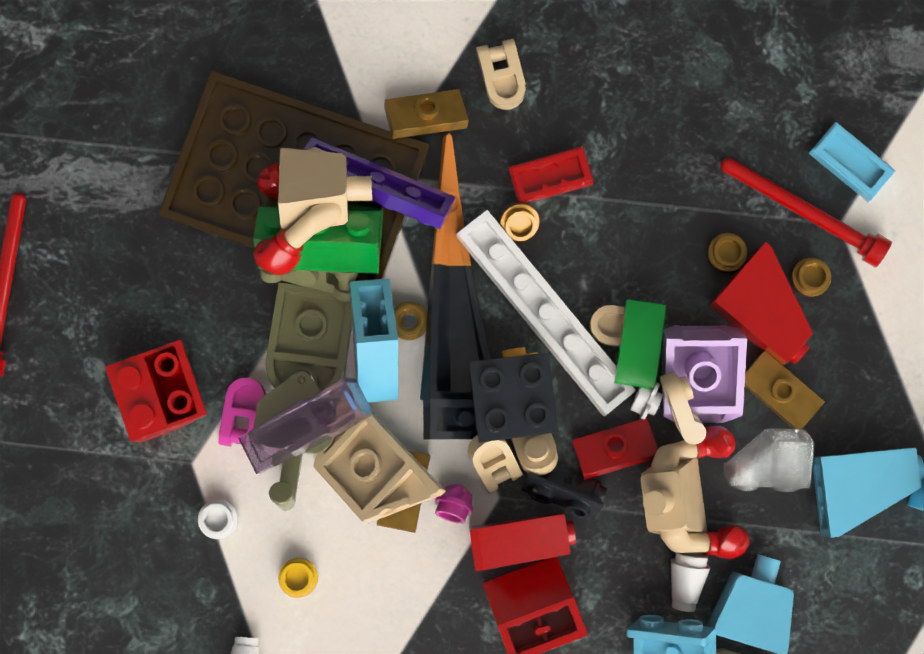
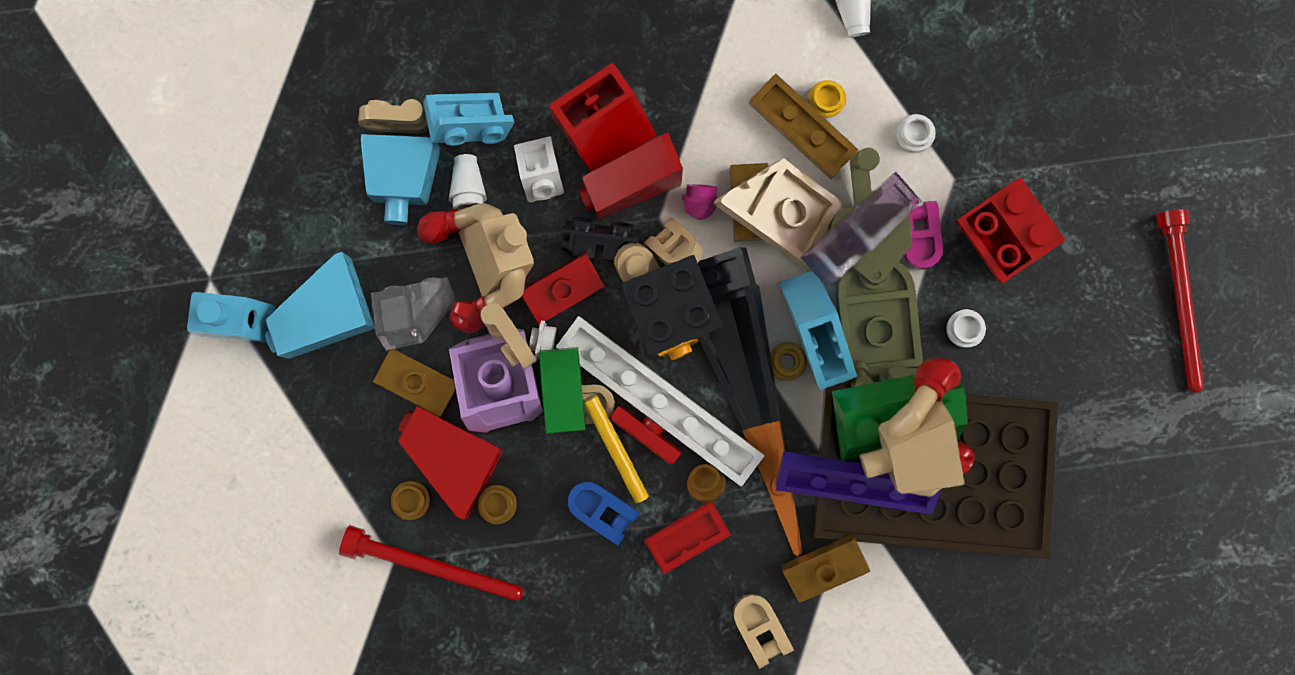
camera: 165 degrees right, 0 degrees up
medium azure tile [809,122,896,202] -> none
none -> white bracket [514,136,564,202]
none -> blue plate [568,482,640,545]
none -> yellow bar [583,395,649,503]
none -> red plate [610,405,682,464]
none -> pearl gold plate [749,73,859,180]
none -> white plate [946,309,986,348]

